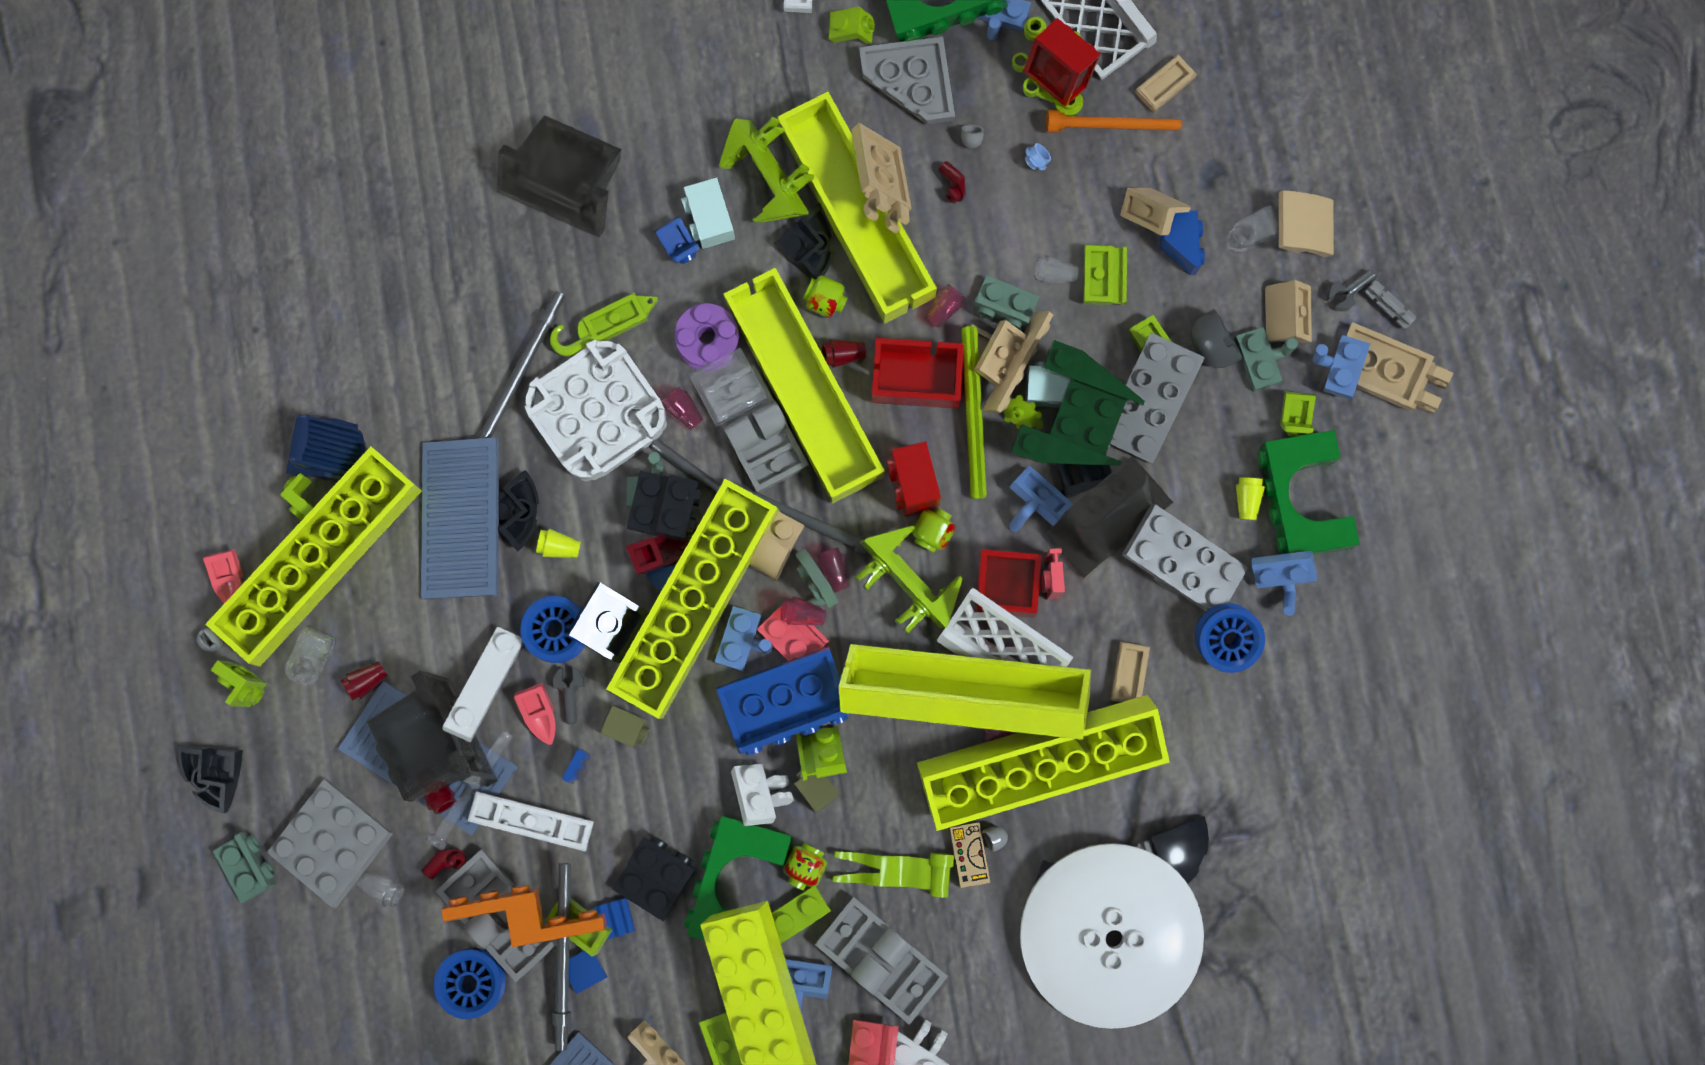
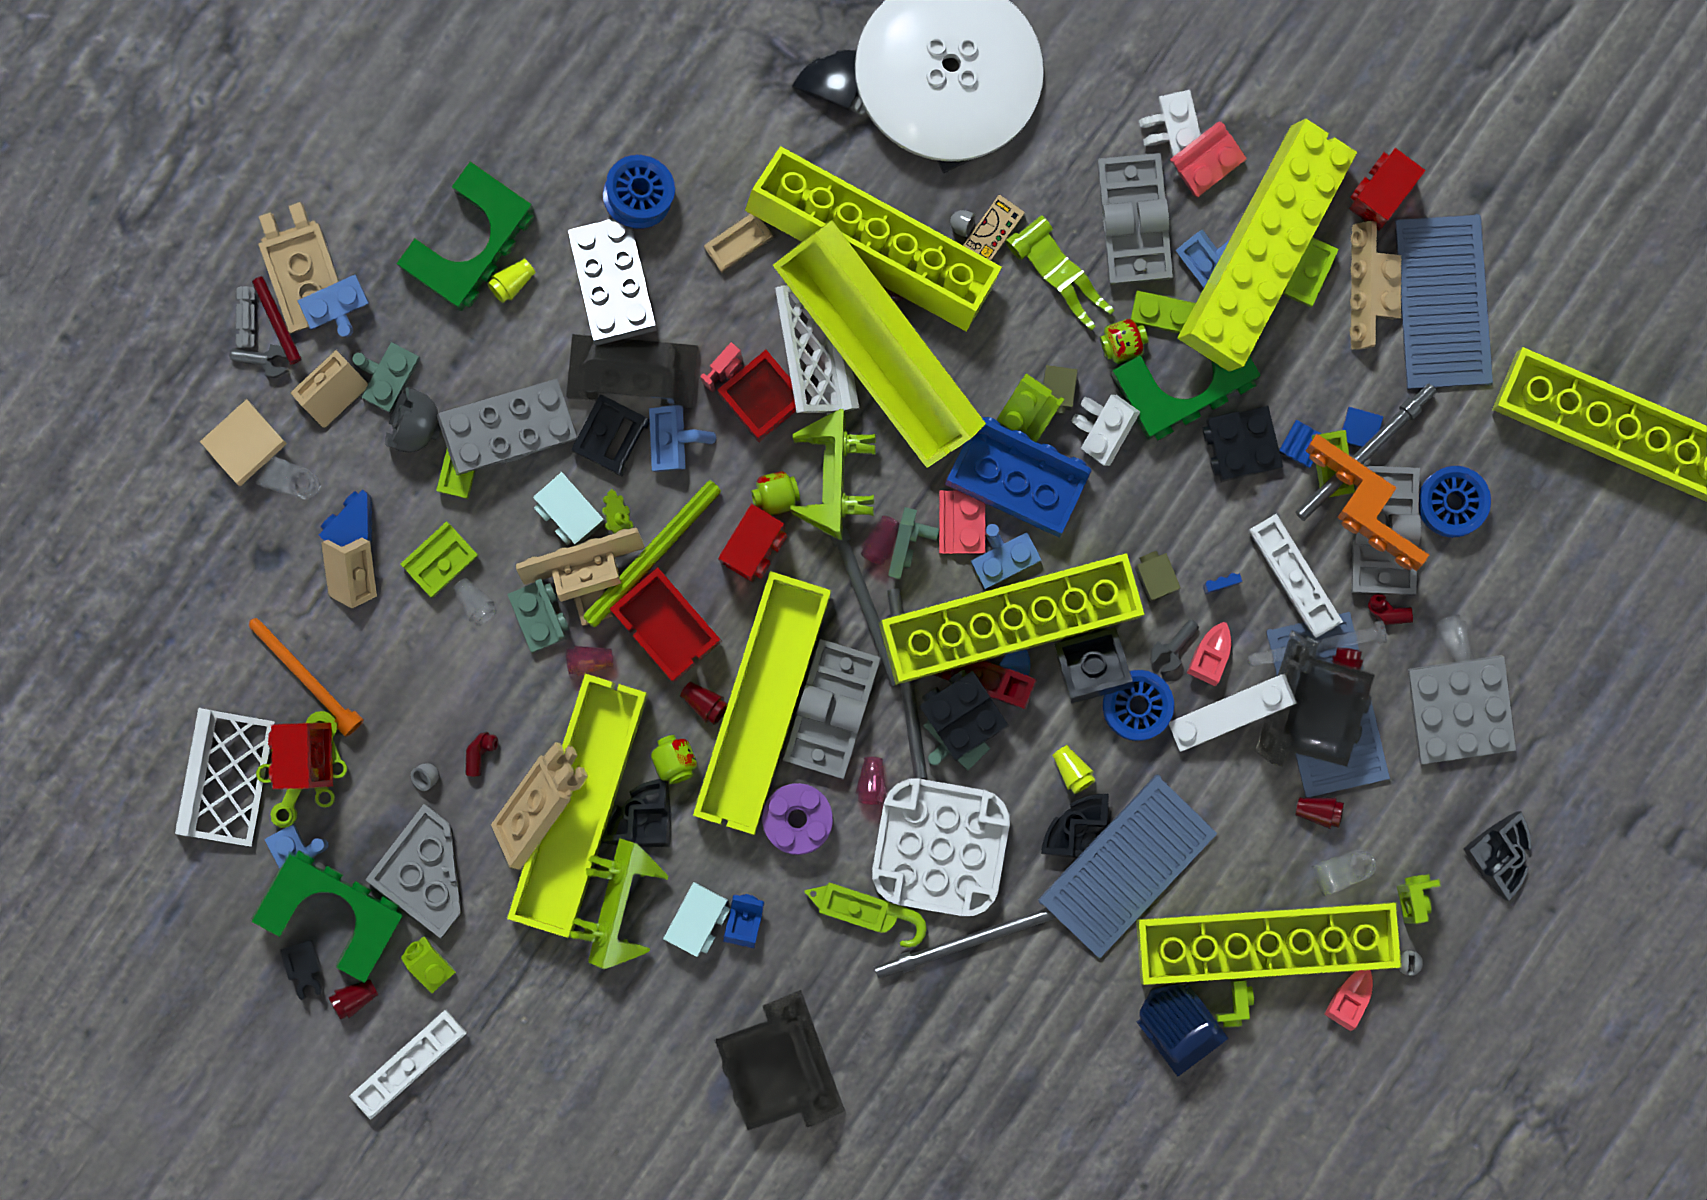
camera: 130 degrees left, 5 degrees up
sand green bracket [213,832,277,904] -> none
clear plate [688,347,768,427] -> none
tan brick [750,511,805,581] -> none
clear pink cone [780,596,826,625] -> none
dark green wedge [1010,340,1145,466] -> none
light blue plate [1025,143,1051,171] -> none
tan tile [1135,54,1197,113] -> none
medium blue plate [1252,551,1318,616] -> none
lime bracket [1280,391,1316,437] -> none
none -> dark red bar [252,276,302,365]

